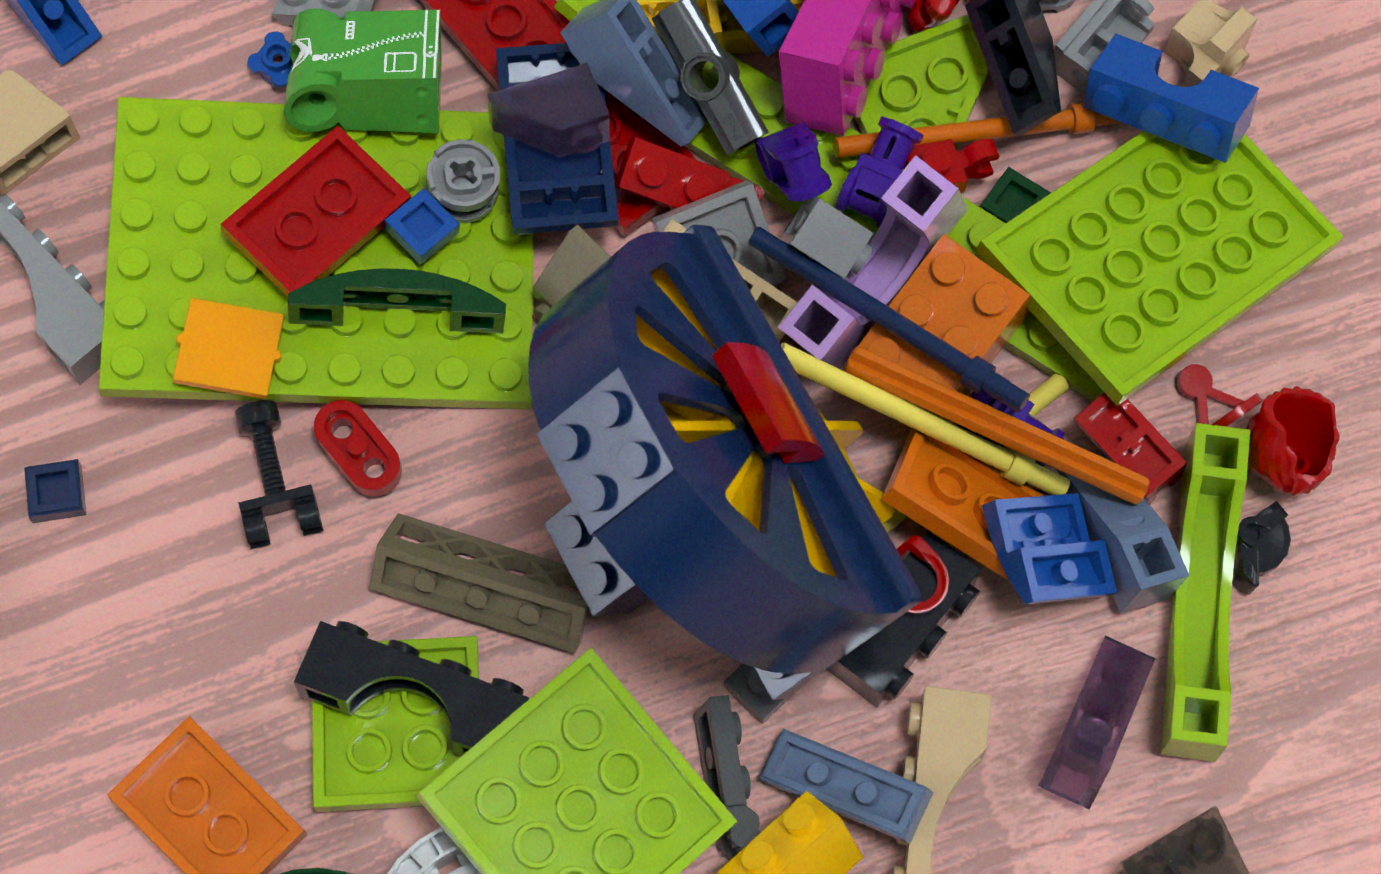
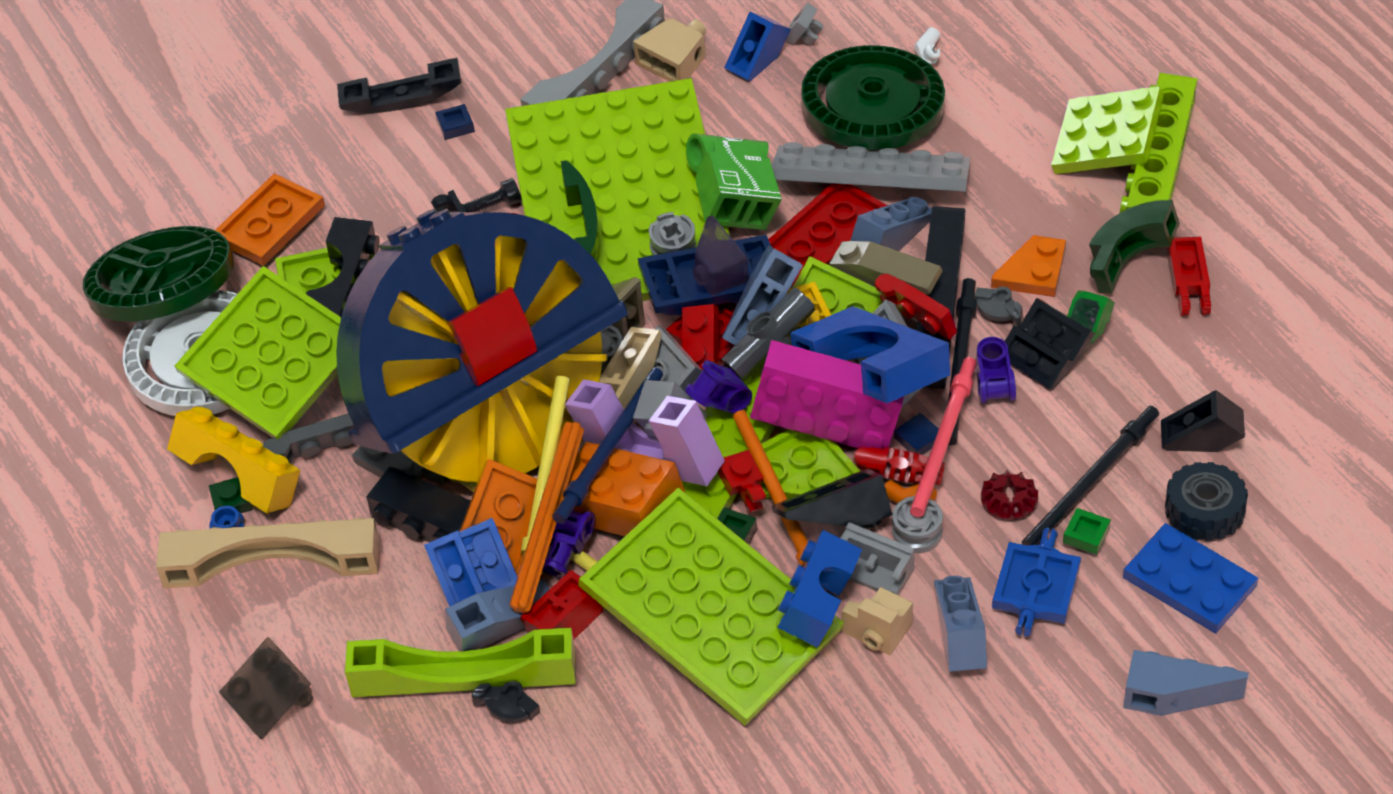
camera: 85 degrees right, 20 degrees down
light orange piece [173,298,284,399] -> none
red plate [220,126,411,297] -> none
blue plate [385,188,460,265] -> none
sand blue tile [759,729,933,844] -> none
dark purple connector [836,116,924,228] -> none
red piece [897,535,949,614] -> none
clear purple slope [1038,635,1156,810] -> none
red piece [1176,364,1263,427] -> none
red hair [1246,386,1340,496] -> none

